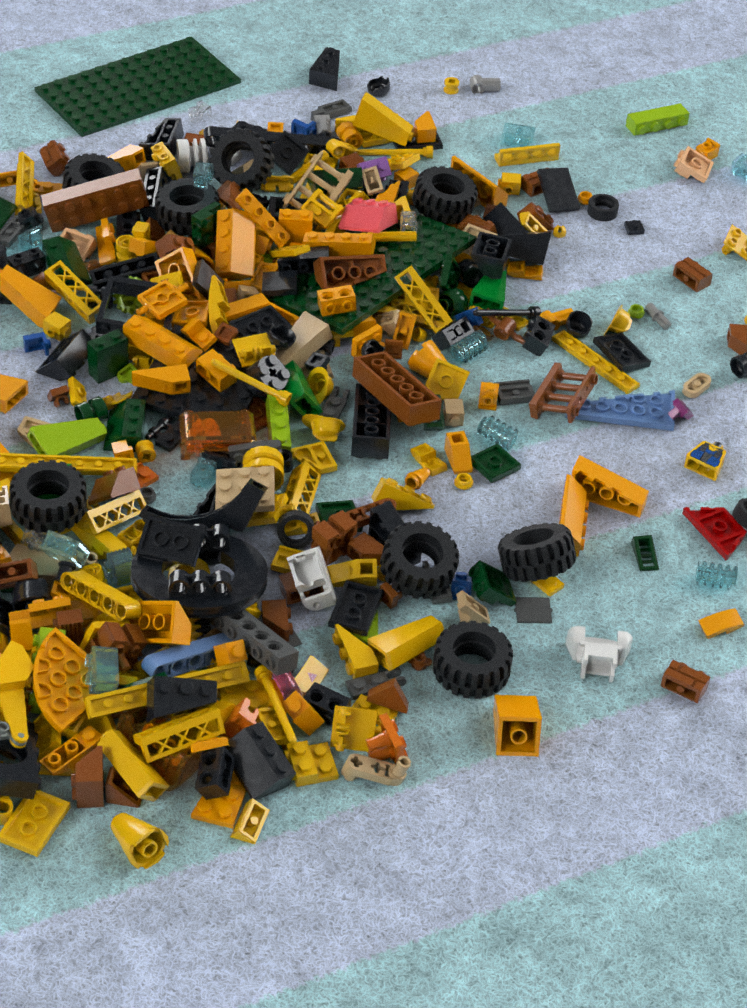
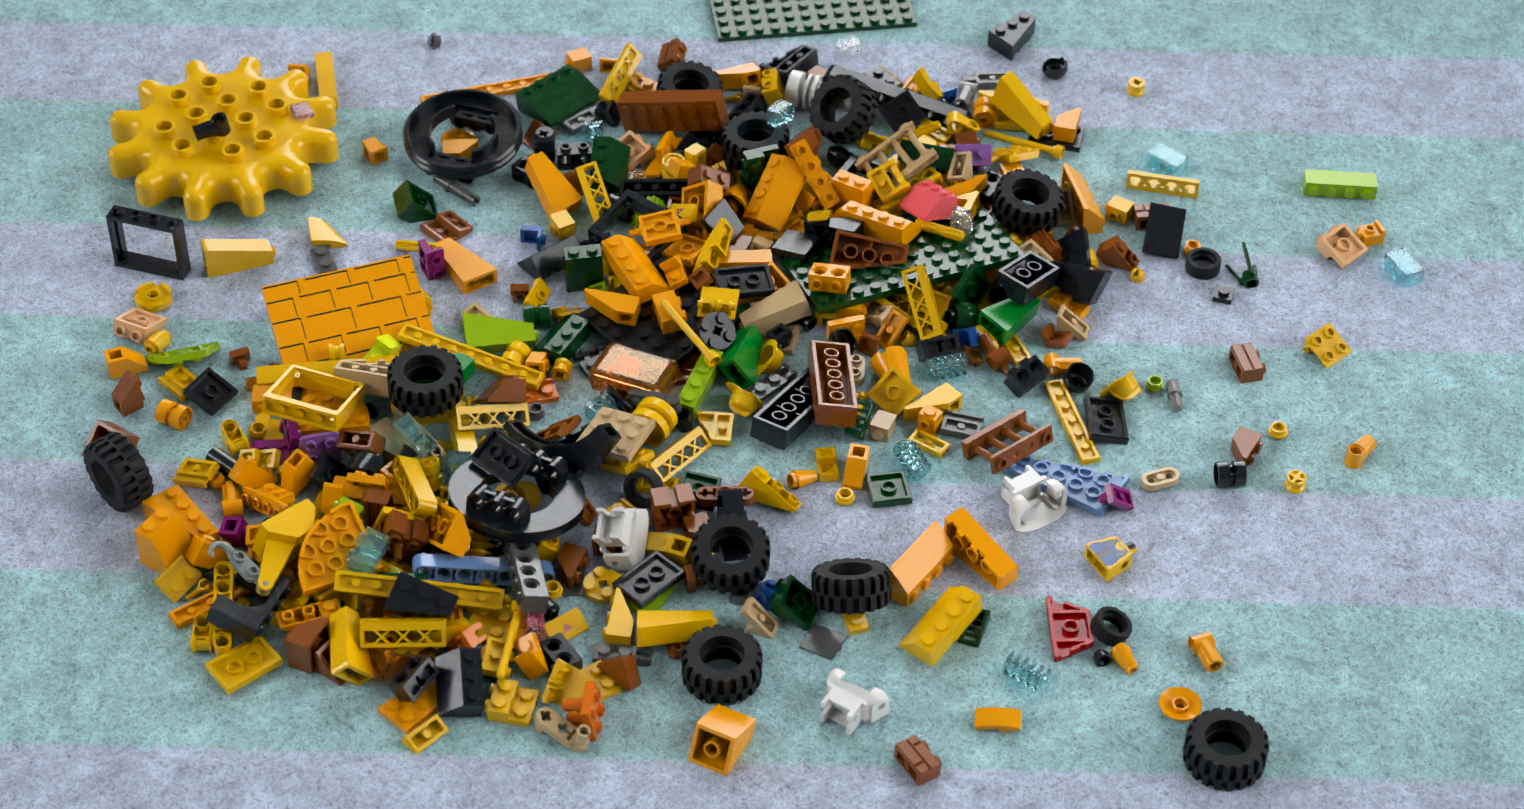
camera: 30 degrees right, 0 degrees up
yellow cone [110,812,169,869] -> none
light orange tile [190,737,229,753] -> none
light orange brick [213,639,248,667] -> none
black hair [267,324,296,350] -> none
light grey piece [470,75,501,94] -> none
black piece [473,306,542,320] -> none
yellow slope [520,211,548,233] -> none
none -> yellow wheel [501,341,531,366]
none -> dark orange slope [537,414,582,441]
none -> yellow plate [583,566,622,604]
none -> yellow slope [899,586,982,667]
none -> yellow slope [903,382,963,422]
none -> yellow tile [907,428,951,459]
none -> yellow slope [912,67,943,101]
none -> white piece [1001,465,1068,533]
none -> dark orange bracket [1040,323,1074,349]
none -> tan slope [1057,304,1090,342]
none -> dark green plant [1226,242,1260,288]

